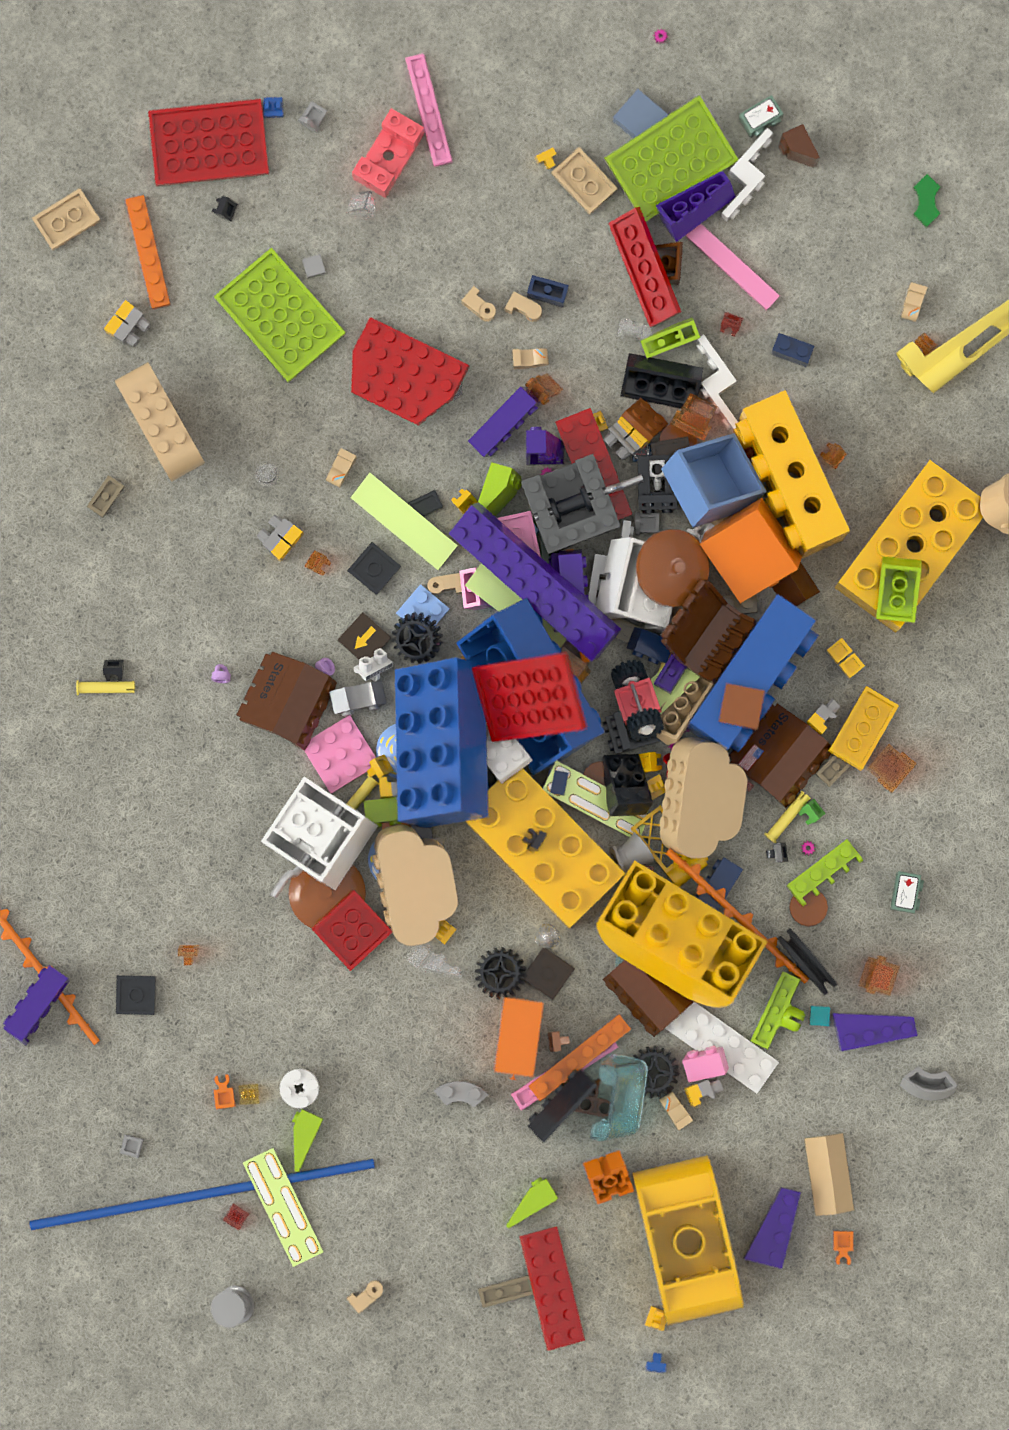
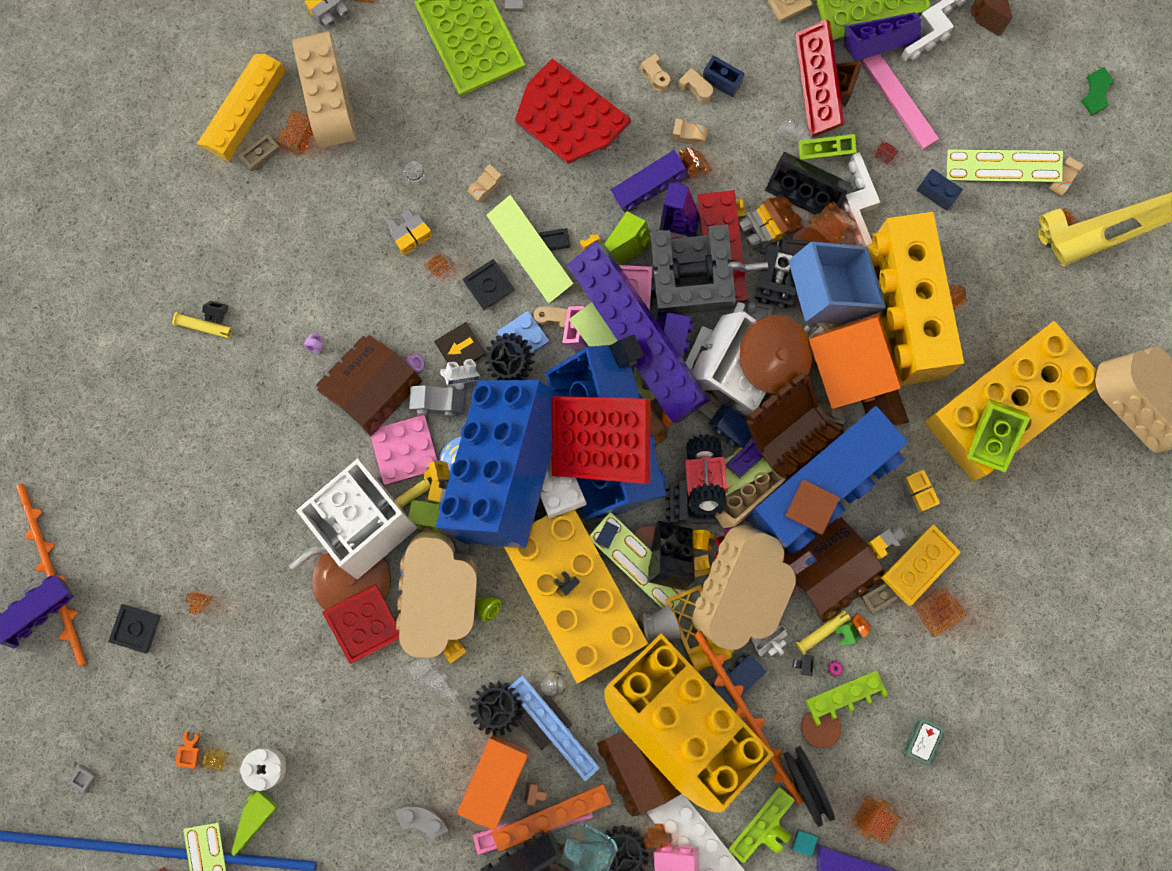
camera: 15 degrees right, 5 degrees down
none -> yellow slope [197,54,286,162]
none -> clear orange brick [276,109,313,156]
none -> lime brick [475,596,501,622]
none -> light blue tile [508,675,600,781]
none -> black brick [609,334,644,368]
none -> clear orange tile [644,823,673,848]
none -> white hips [751,625,787,657]
none -> orange tile [852,613,871,637]
none -> sticker [947,150,1063,182]

